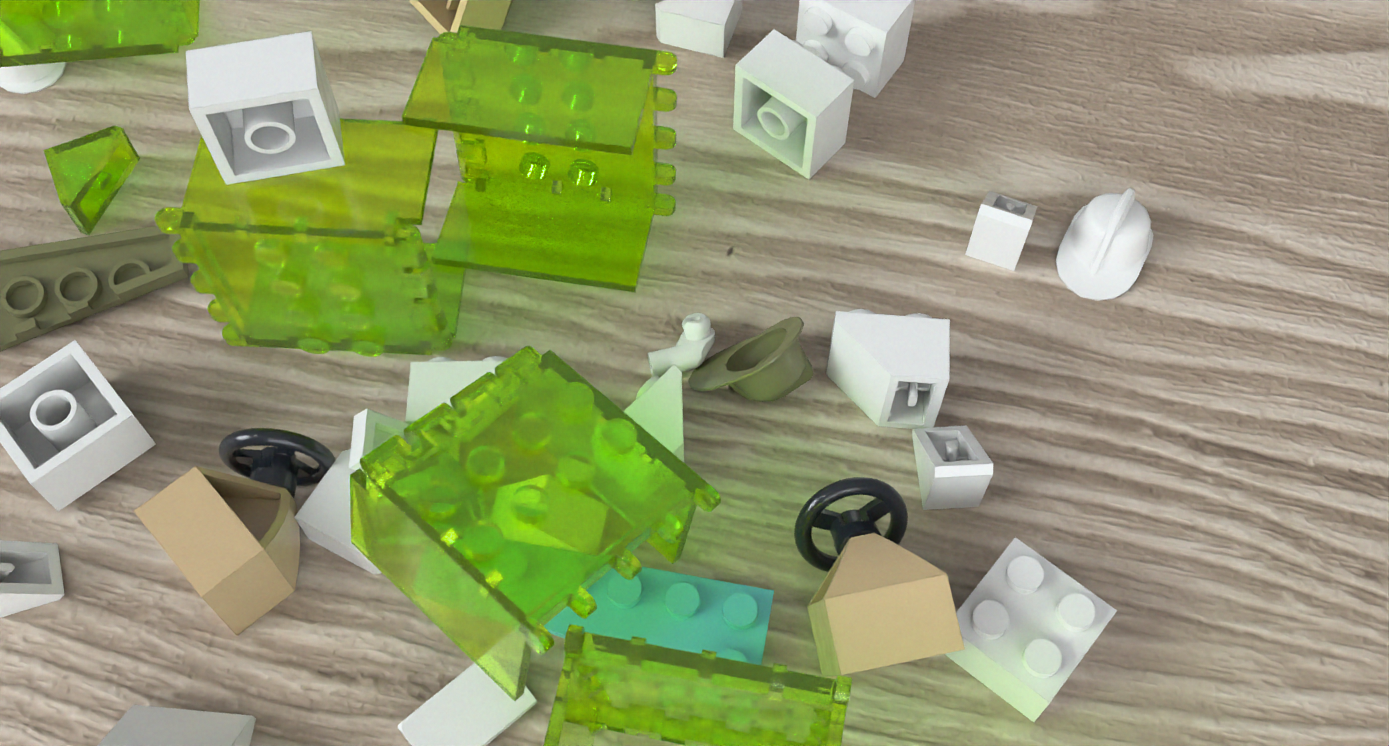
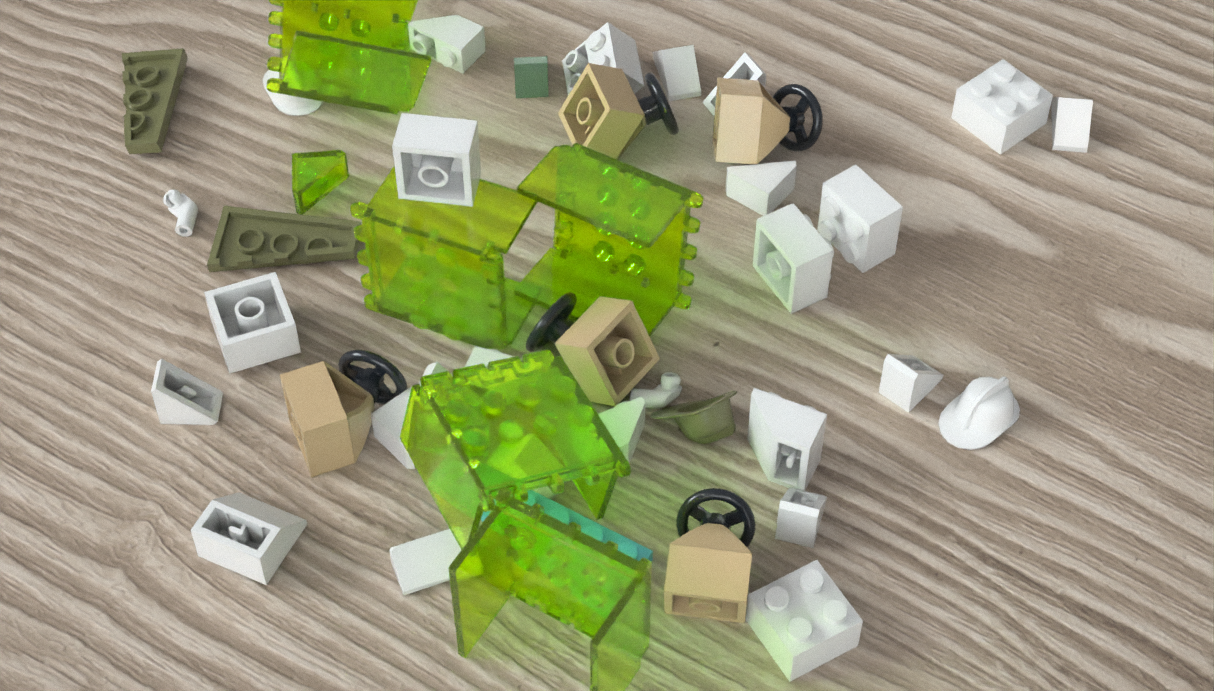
camera: 20 degrees right, 10 degrees down
none -> tan piece [526,292,660,406]

